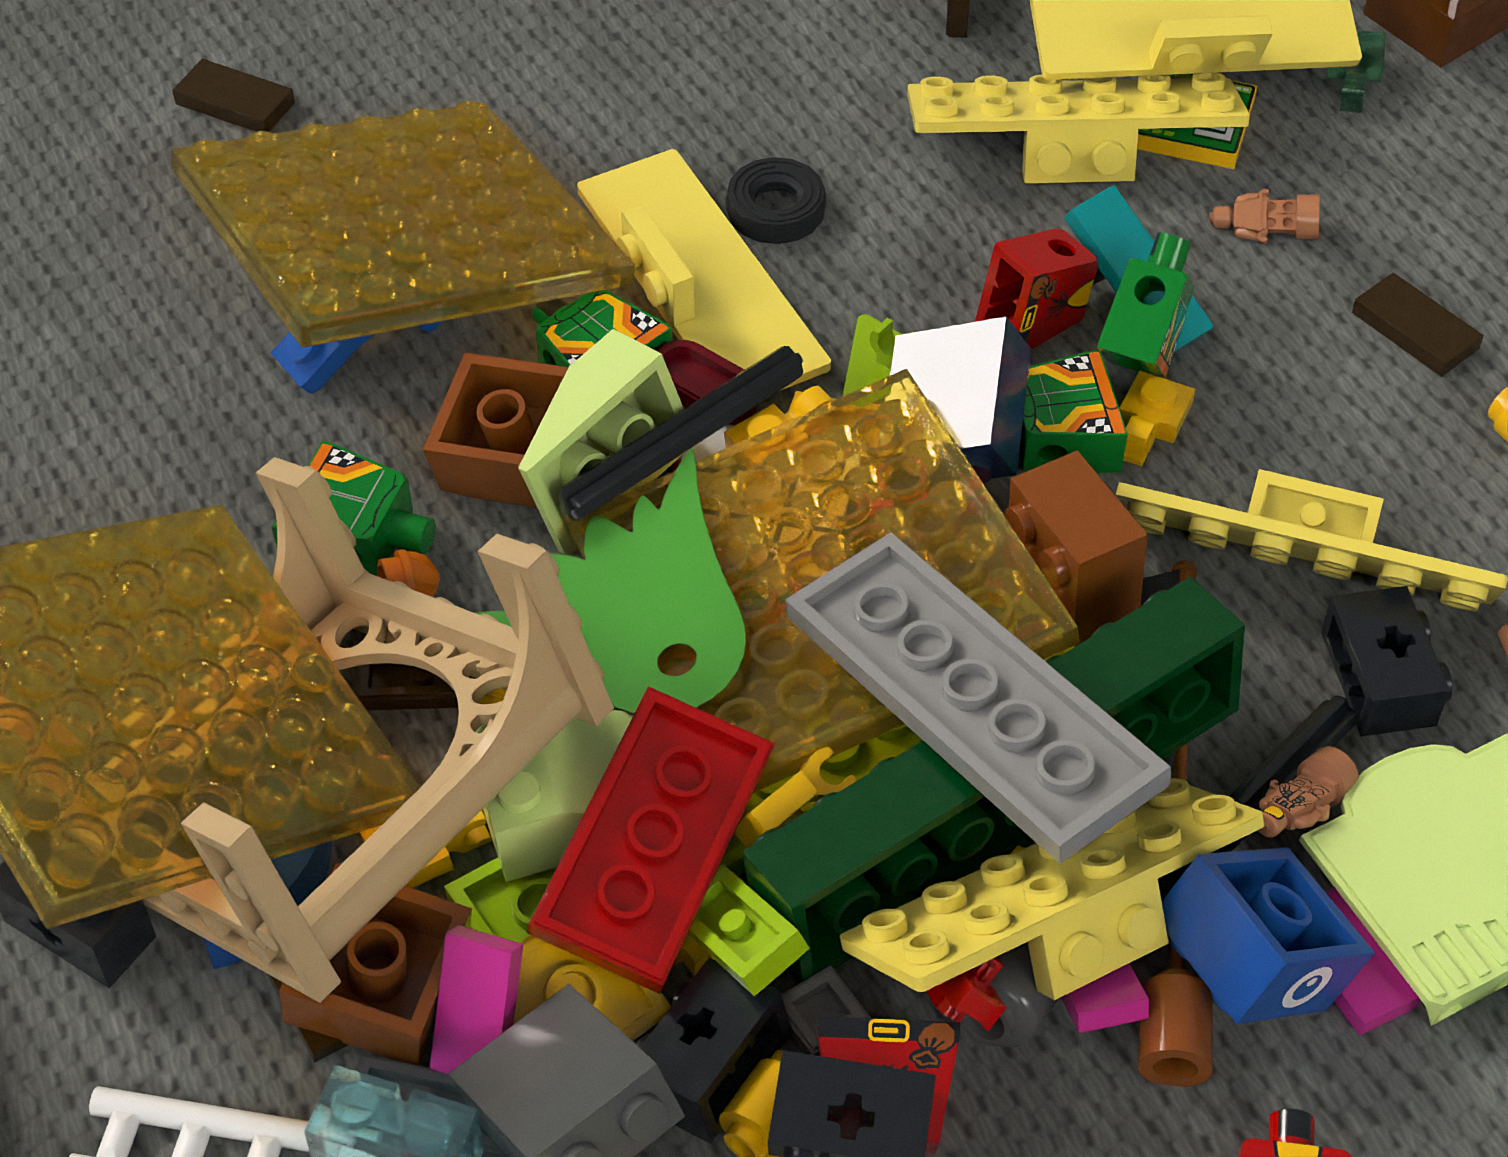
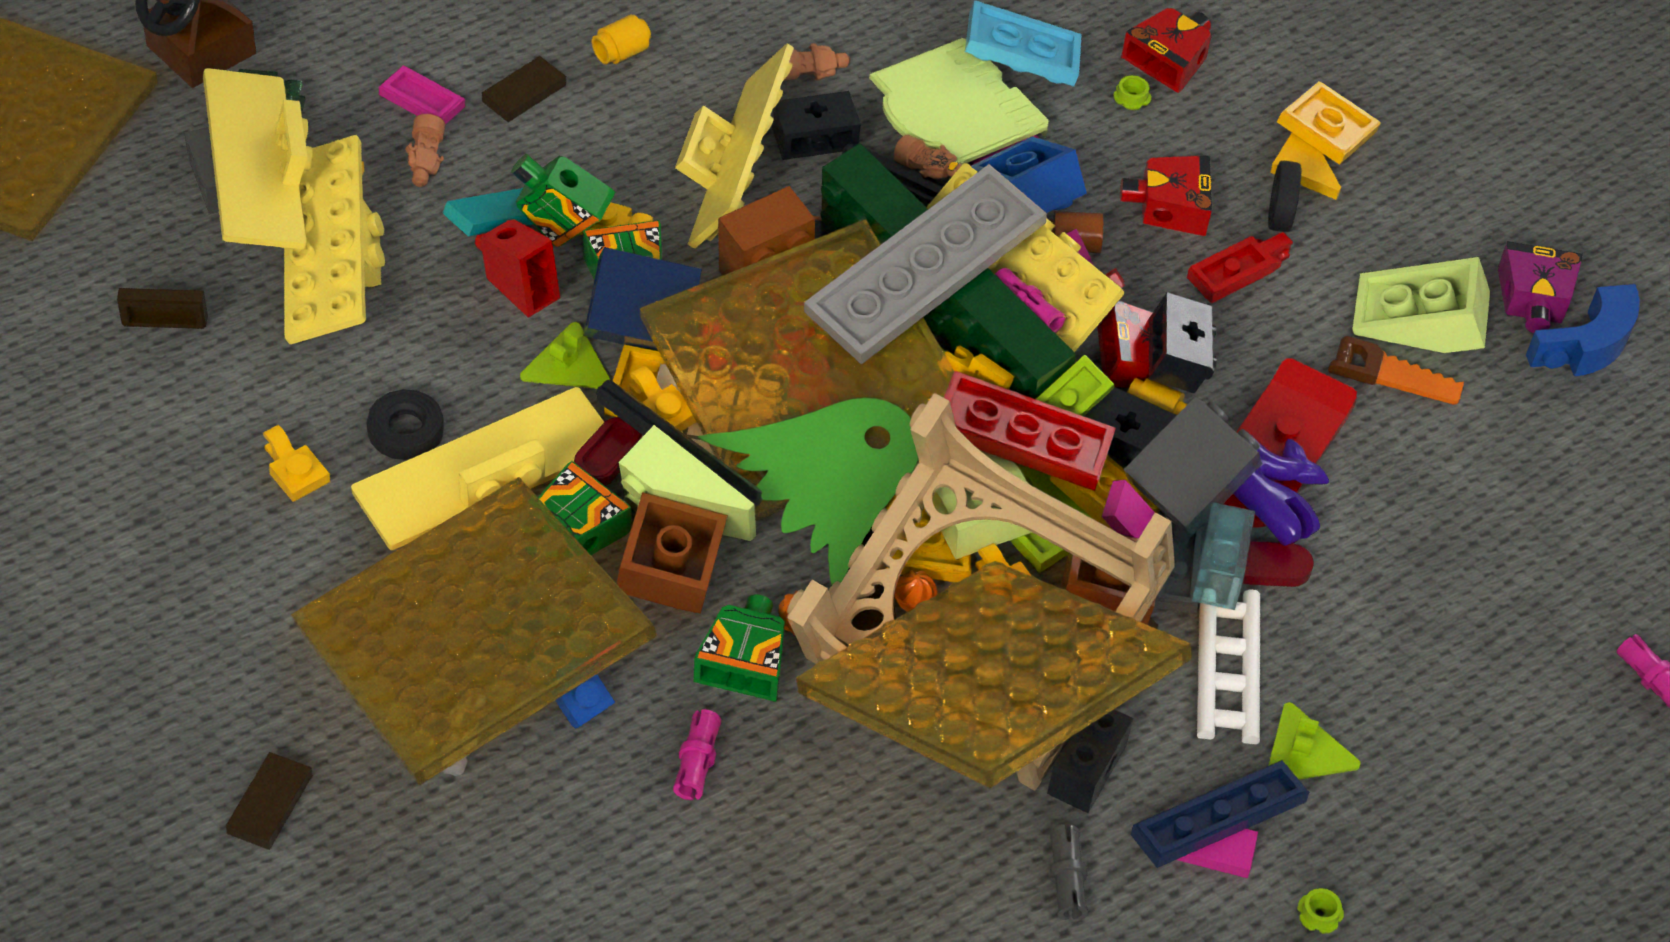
camera: 100 degrees left, 0 degrees up
none -> yellow plate [263,425,330,502]
none -> dark pink tile [379,65,465,125]
none -> dark pink pin [673,709,721,800]
none -> orange plate [894,569,937,613]
none -> dark pink pin [995,268,1065,333]

